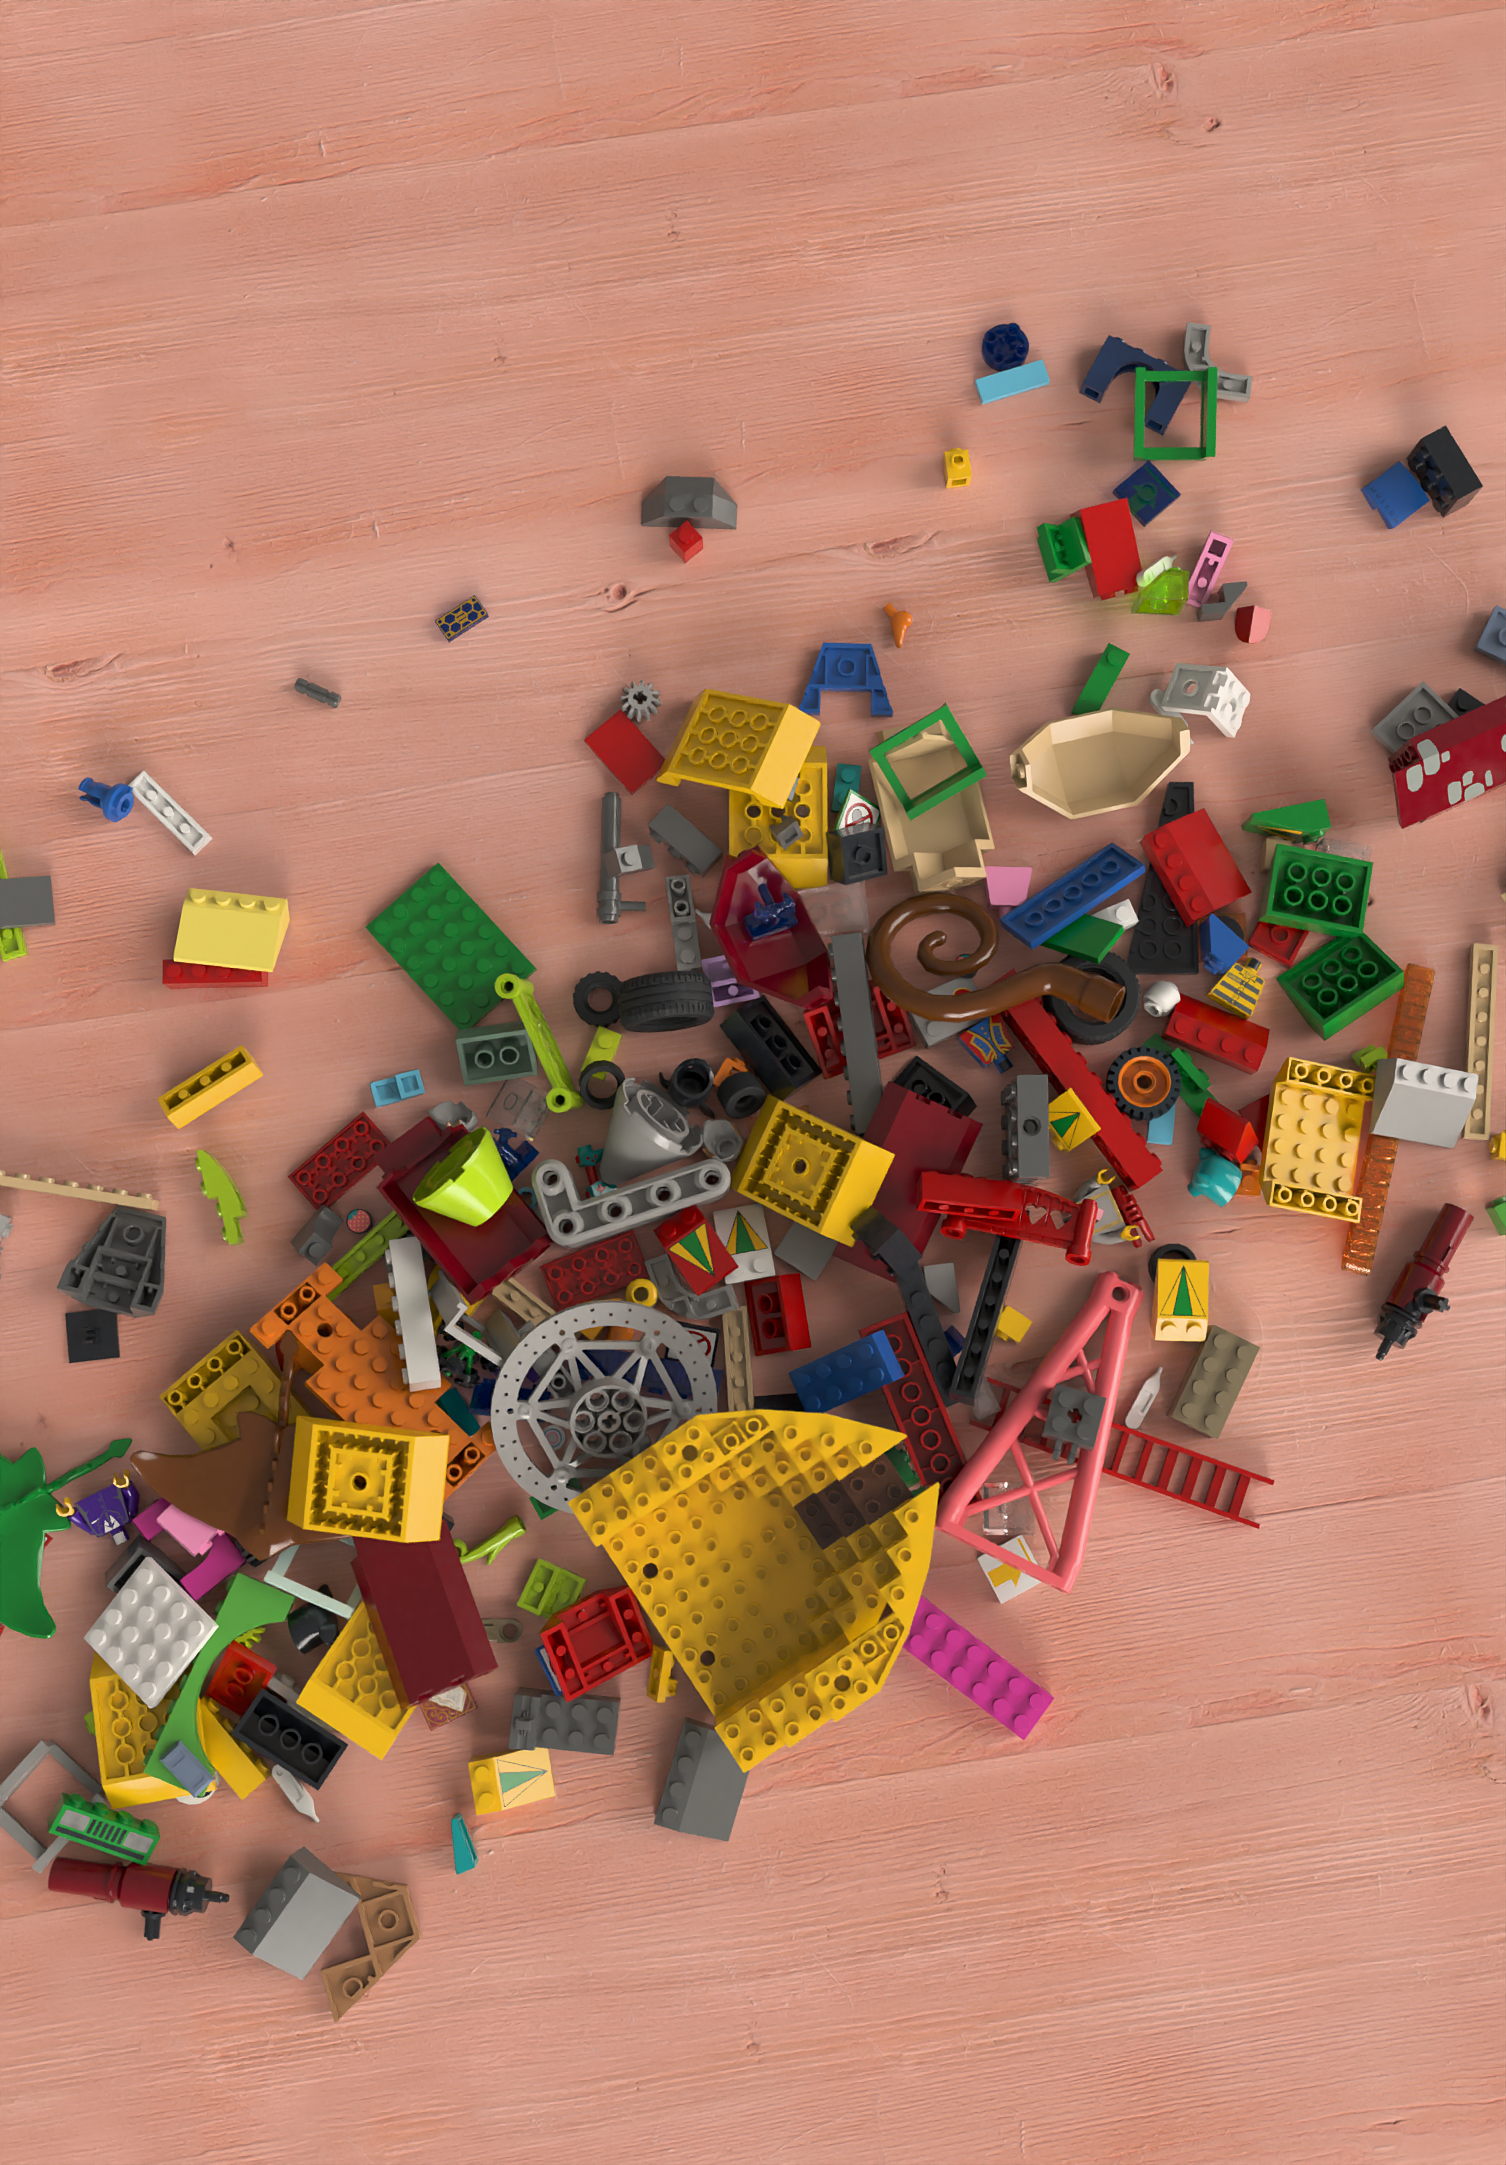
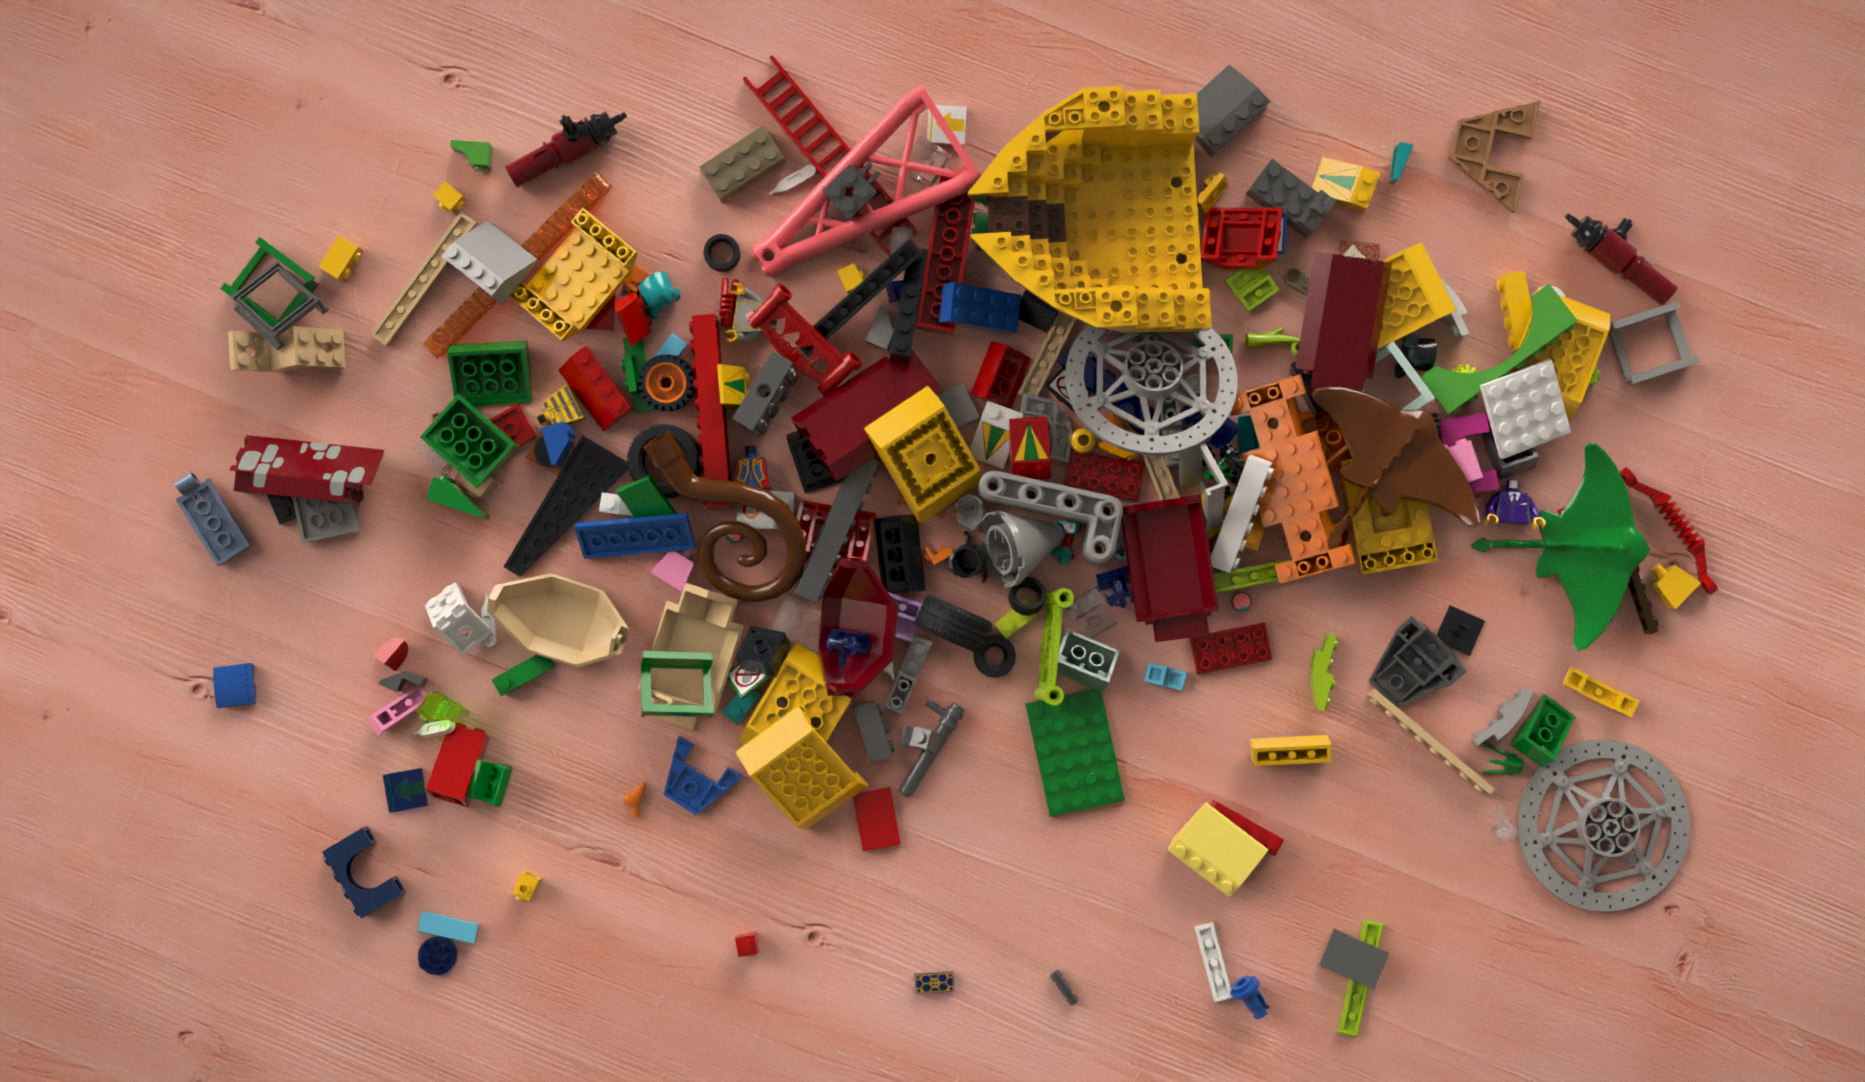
camera: 150 degrees left, 5 degrees up
green brick [47,1792,160,1865] -> none
sand blue tile [159,1740,215,1798] -> none
red plate [205,1640,277,1716] -> none
black slope [231,1688,348,1790] -> none
slope [233,1847,362,1980] -> none
white piece [272,1764,320,1823] -> none
yellow slope [287,1416,450,1543] -> none
dark grey arch [290,1204,344,1265] -> none
lime cone [412,1126,513,1226] -> none
light grey hair [428,1101,478,1132] -> none
light grey gear [620,680,661,722] -> none
dark grey wedge [641,476,737,530] -> none
black tyre [717,1072,766,1119] -> none
flat silver tile [769,815,803,850] -> none
black container [850,1206,923,1278] -> none
dark pink brick [902,1595,1054,1740] -> none
red brick [916,1171,1022,1222] -> none
green piece [1133,367,1218,461] -> none
red slope [1139,808,1252,927] -> none
white head [1143,981,1180,1017] -> none
yellow slope [1150,1259,1209,1342] -> none
light grey plate [1183,322,1253,403] -> none
lime bracket [1352,1044,1388,1074] -> none
black brick [1406,425,1483,518] -> none

